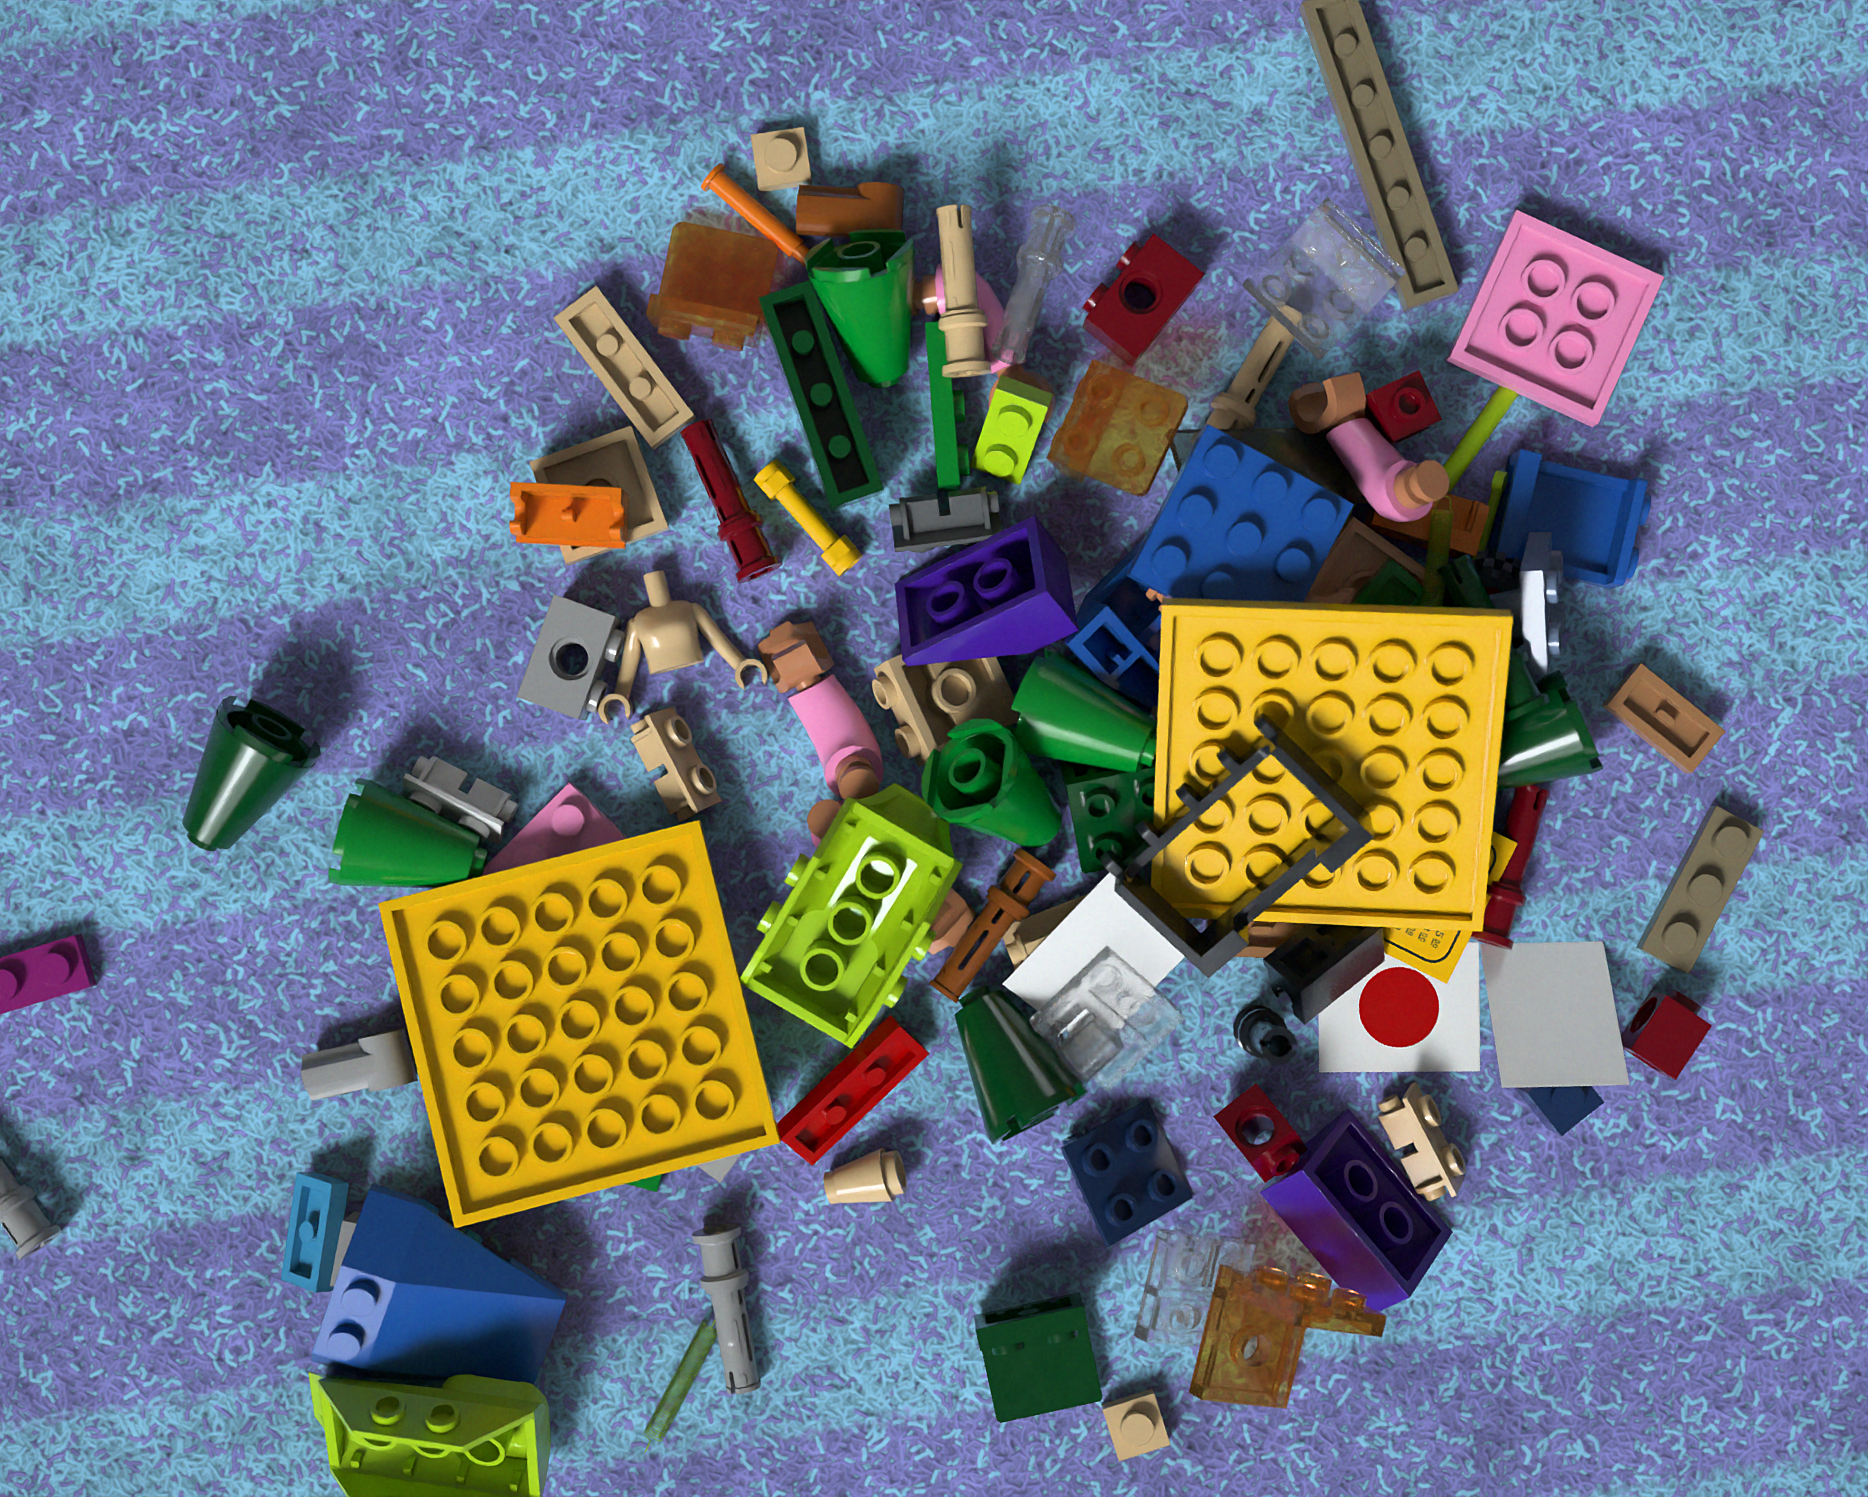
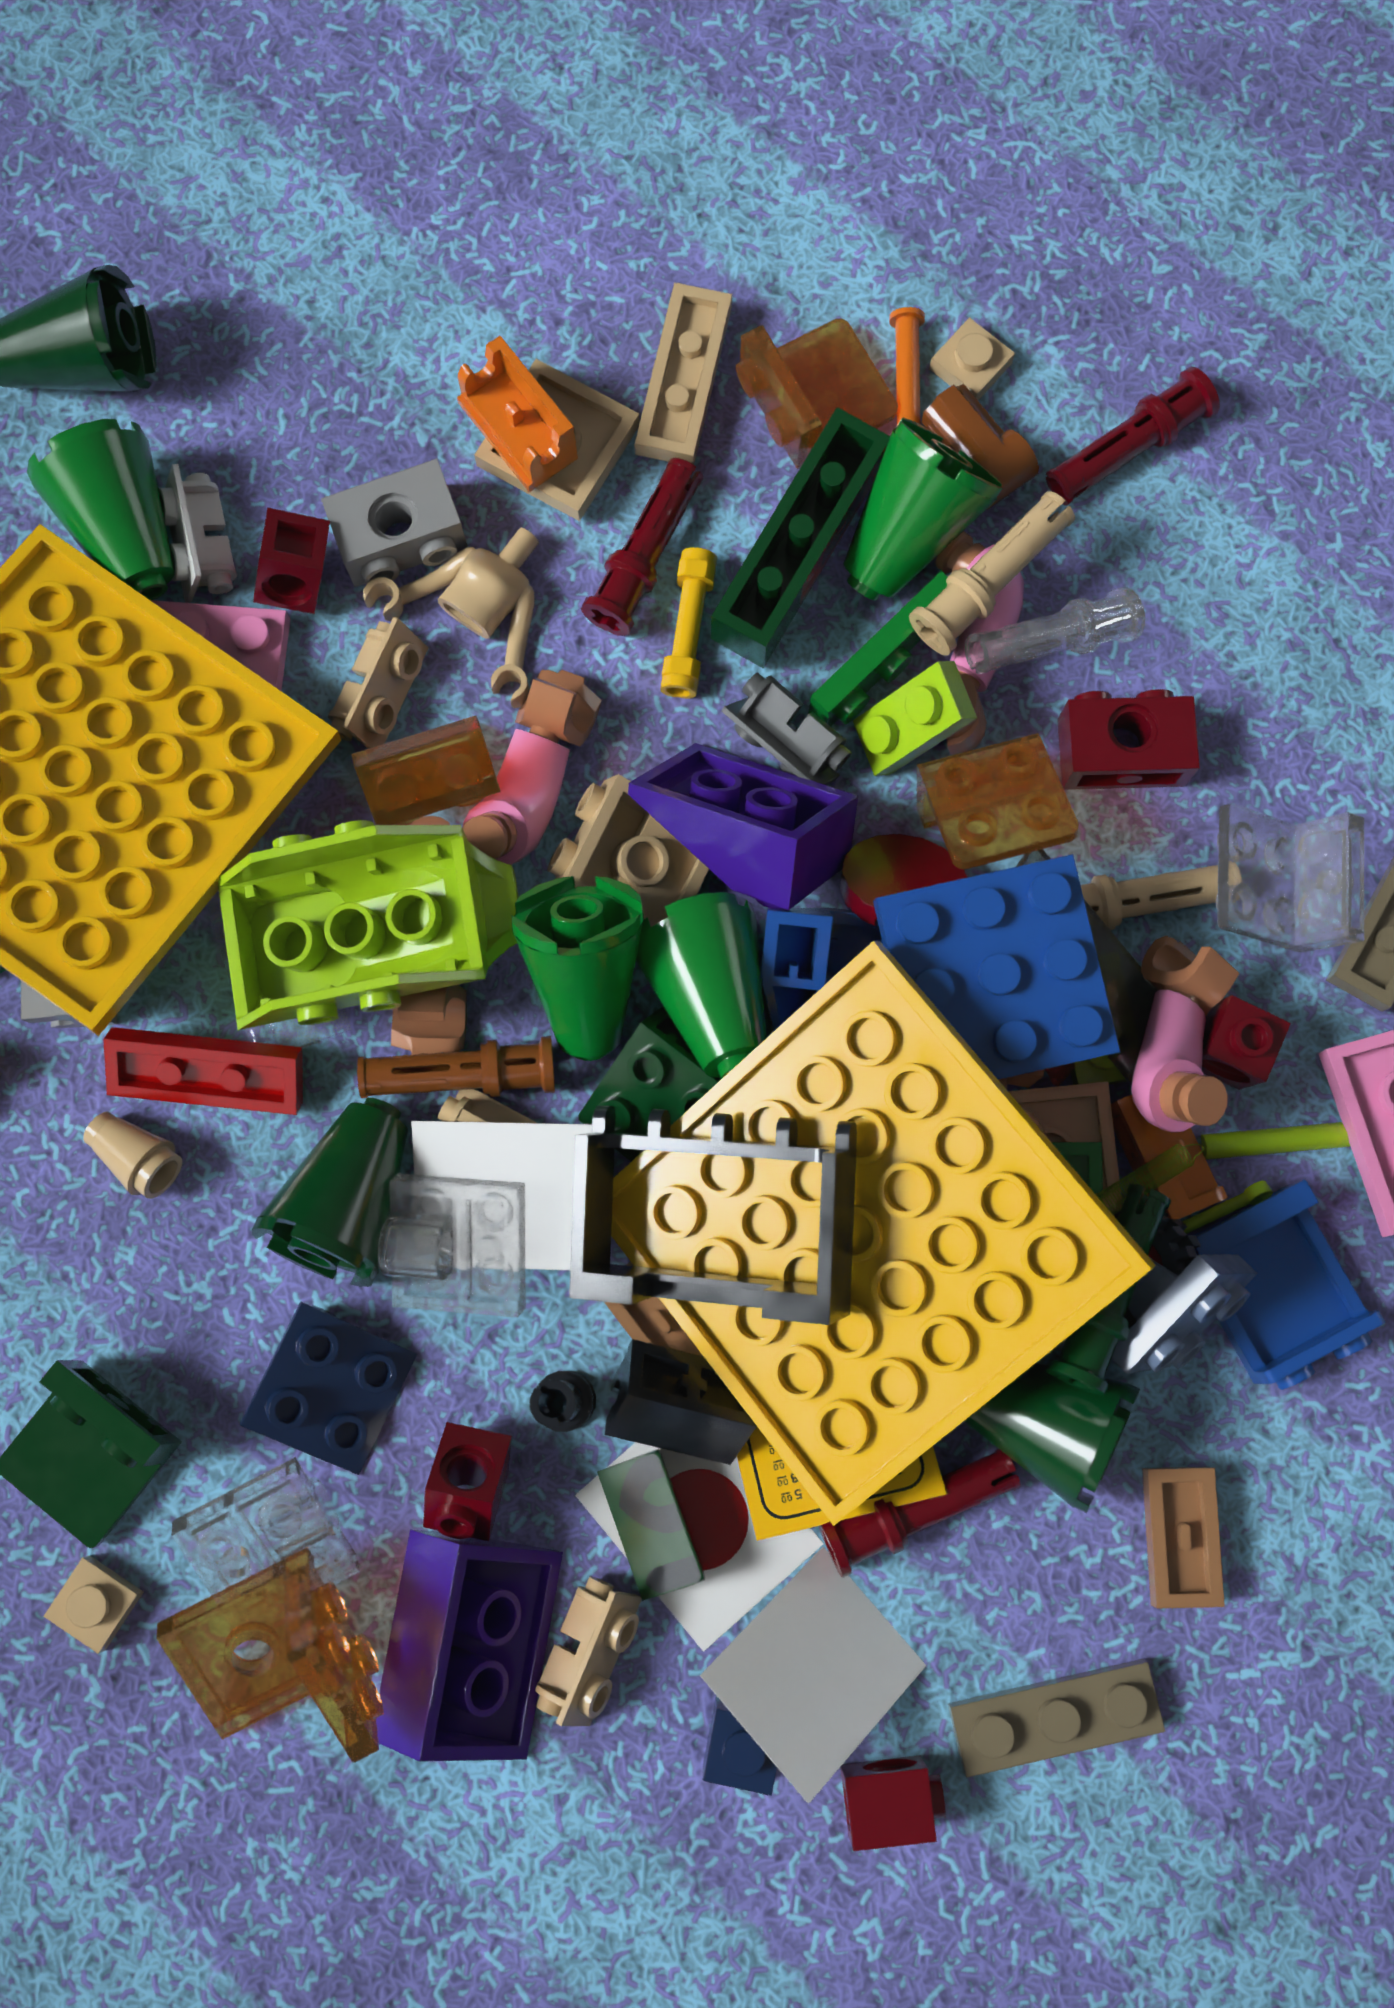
camera: 55 degrees right, 10 degrees down
none -> dark red brick [253,507,330,614]
none -> clear orange bracket [351,715,501,825]
none -> slope [597,1448,705,1601]
none -> dark red tile [839,834,968,926]
none -> dark red pin [1045,366,1220,505]

